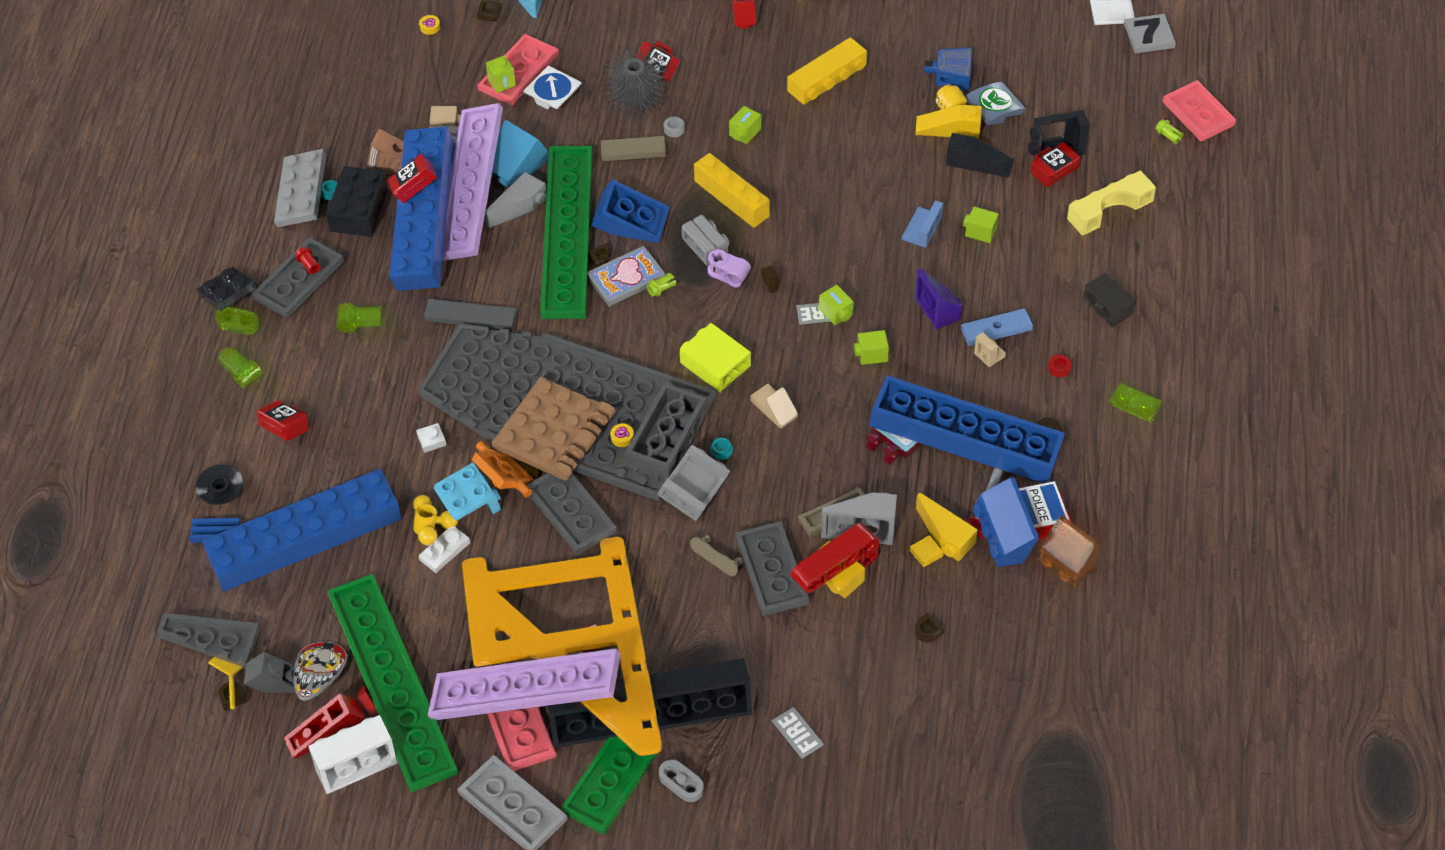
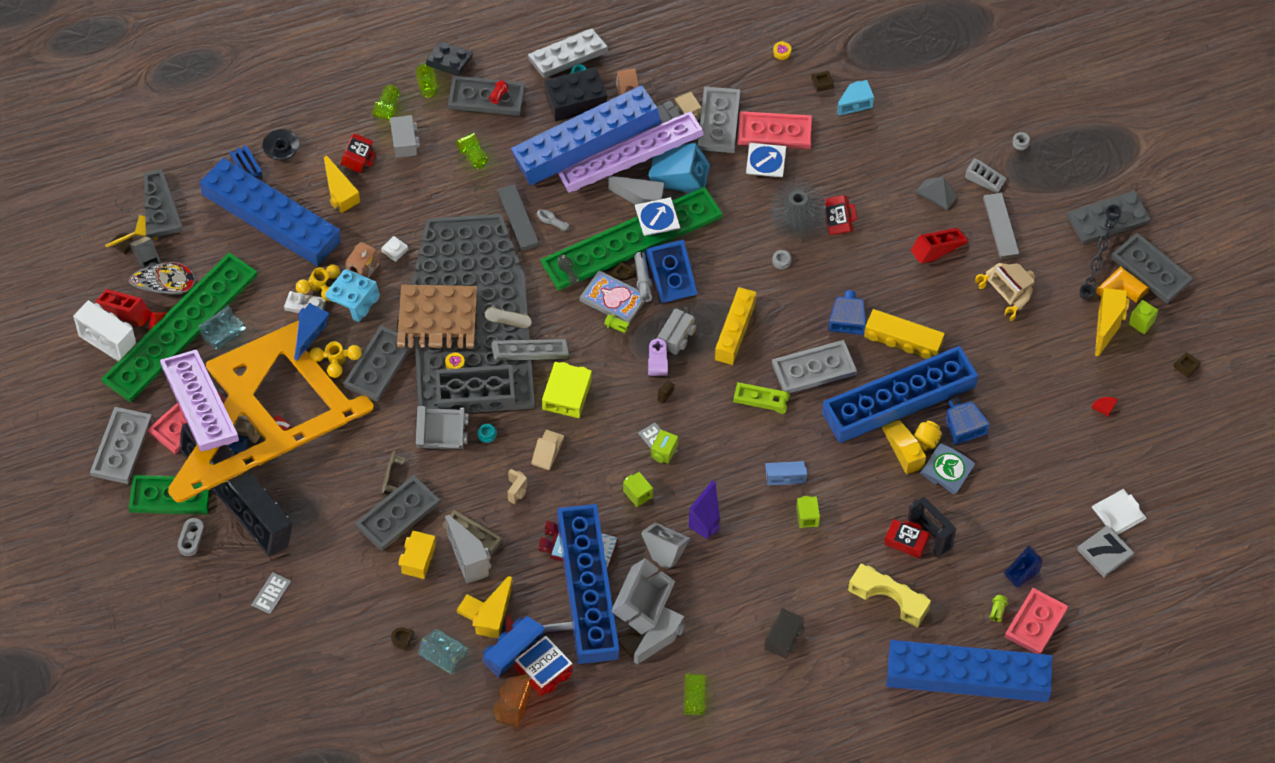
camera: 60 degrees right, 5 degrees up
red piece [388,154,437,203] -> none
orange plate [471,441,535,498] -> none
lime brick [486,55,516,93] -> none
dark tan tile [600,136,666,161] -> none
lime brick [729,106,761,145] -> none
red beam [790,523,879,593] -> none
black slope [946,133,1014,178] -> none
medium blue tile [961,308,1033,346] -> none
tan bracket [974,332,1006,367] -> none
red tile [1048,355,1072,378] -> none
none -> clear light blue bracket [199,306,246,350]
none -> blue slope [294,303,329,360]
none -> yellow piece [309,342,362,378]
none -> yellow slope [324,156,360,213]
none -> nougat torso [346,242,381,278]
none -> light grey brick [390,115,420,158]
none -> clear light blue bracket [418,628,468,673]
none -> piece [485,306,532,328]
none -> light grey tile [491,339,569,360]
none -> tan bracket [507,469,527,504]
none -> light grey piece [537,209,569,232]
none -> clear smoke piece [558,255,578,285]
none -> light grey piece [611,558,675,634]
none -> light grey pin [634,252,652,302]
none -> light grey slope [634,607,685,664]
none -> piece [635,197,680,236]
none -> light grey slope [642,522,690,568]
none -> light grey plate [698,87,740,153]
none -> lime plate [733,382,790,414]
none -> light grey plate [772,340,857,393]
none -> blue brick [822,346,978,443]
none -> blue torso [828,290,865,335]
none -> blue brick [886,640,1052,702]
none -> clear blue slope [1004,546,1043,588]

